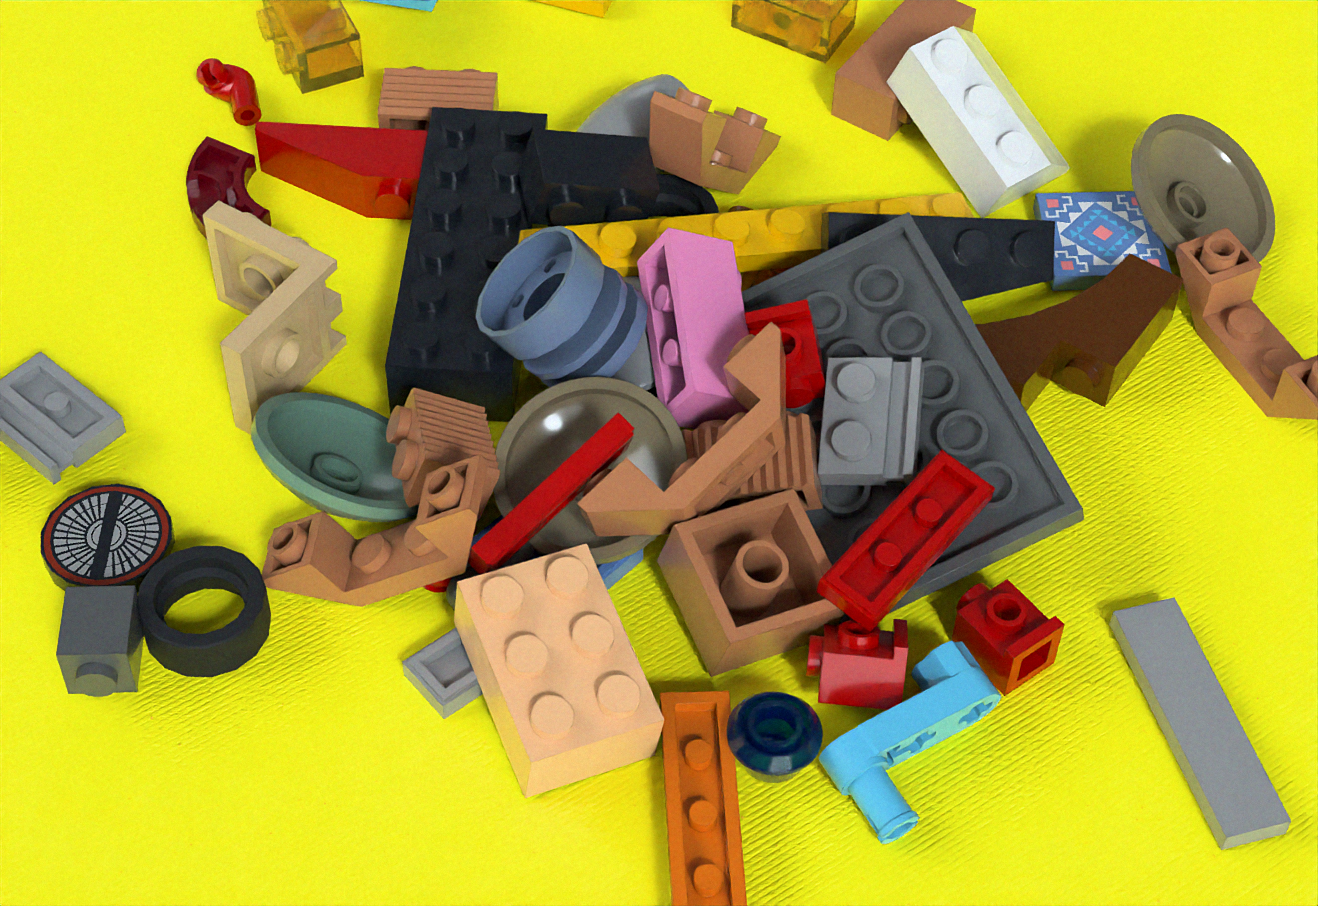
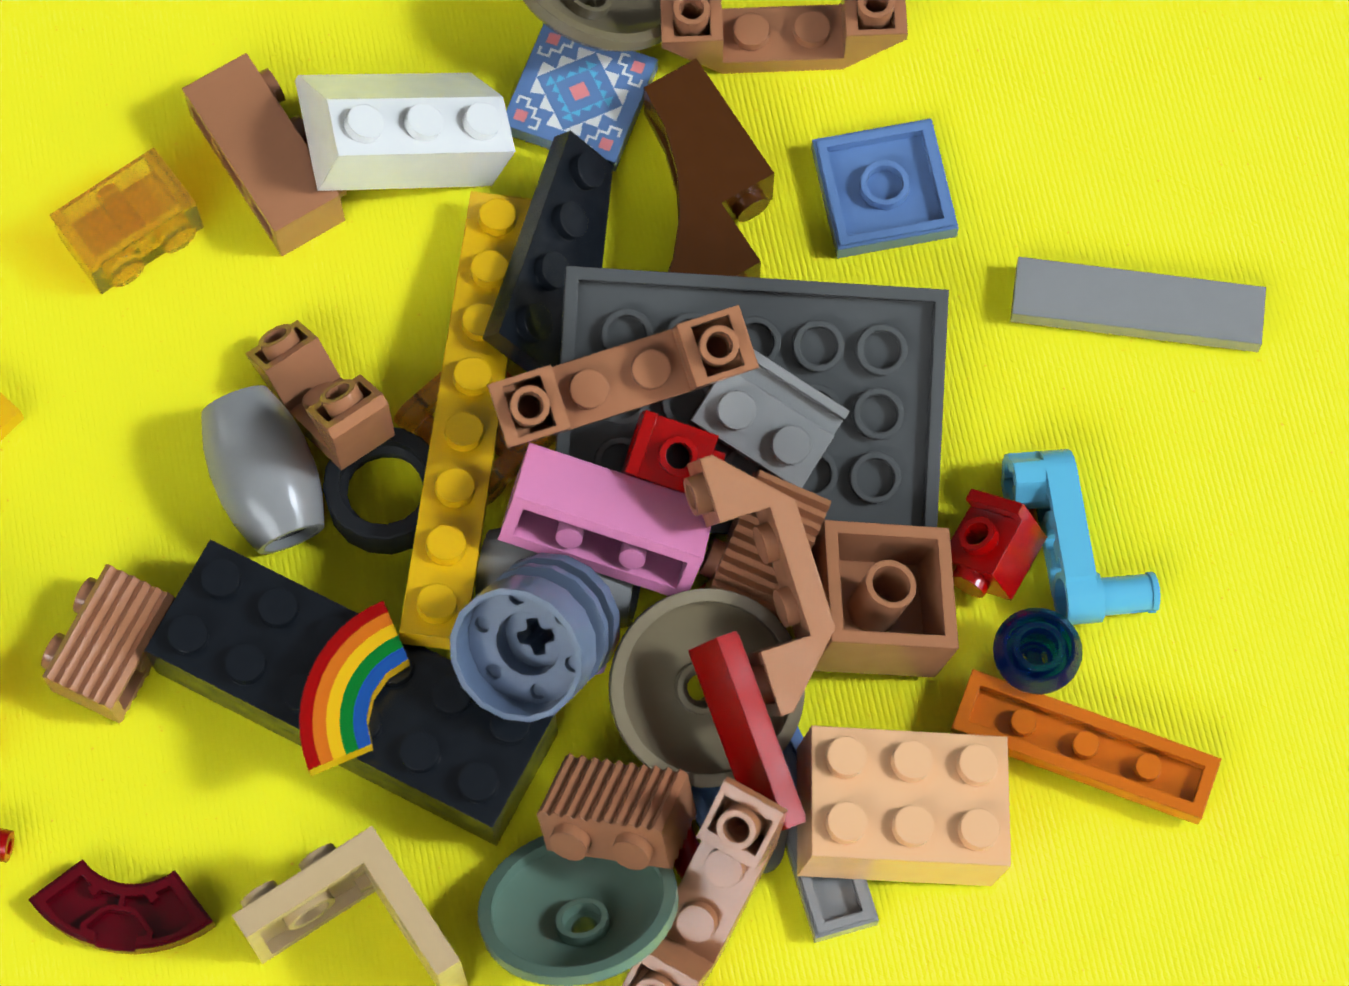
camera: 65 degrees left, 20 degrees up
red slope [255,121,428,220] -> none
black brick [518,129,660,227] -> none
red tile [816,450,995,632] -> none
red brick [951,579,1065,696] -> none
none -> tile [299,601,410,776]
none -> nougat slope [487,305,759,448]
none -> medium blue tile [811,118,959,258]

